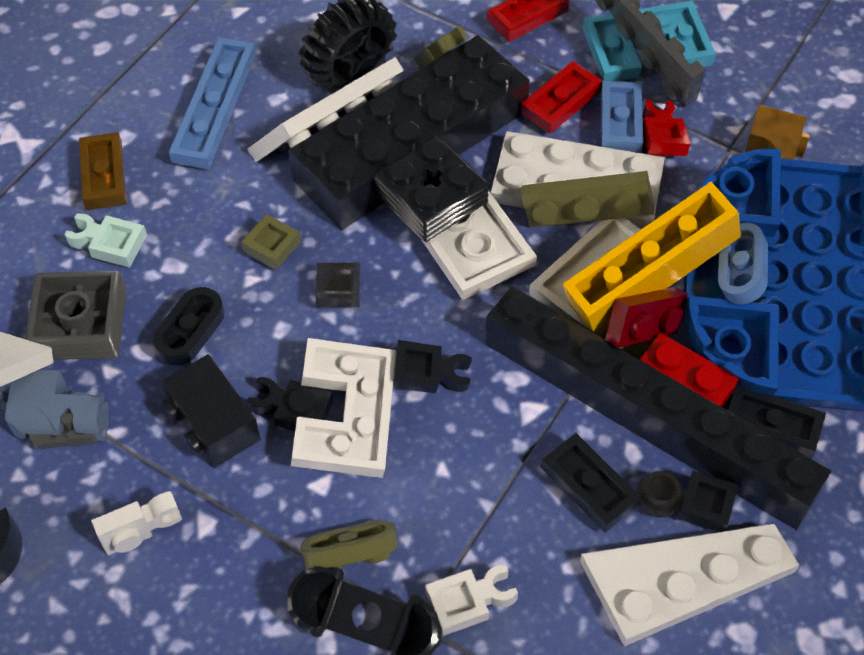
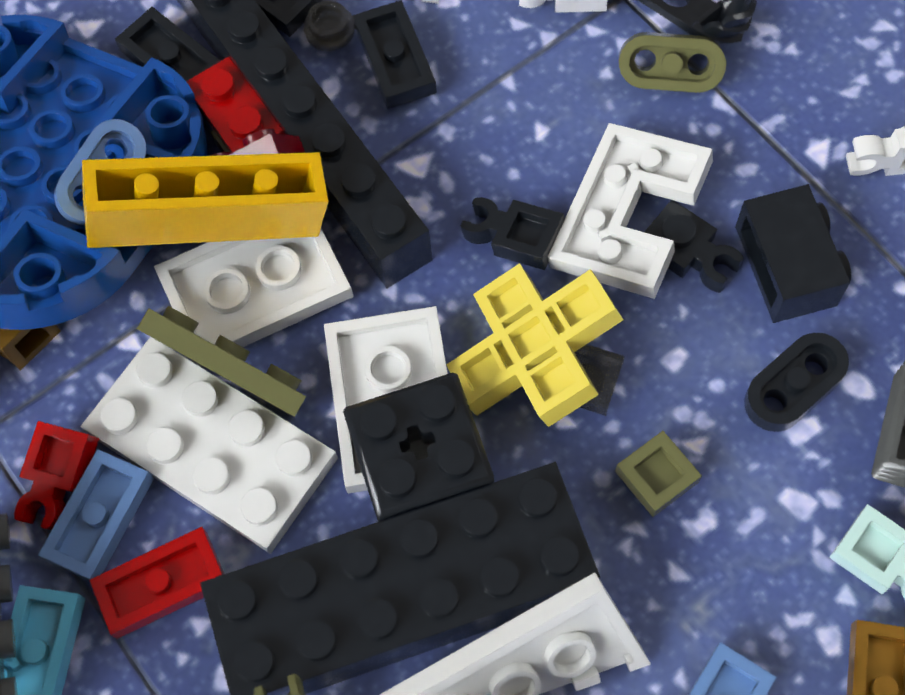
camera: 155 degrees left, 10 degrees up
none -> light yellow plate [446,263,624,427]

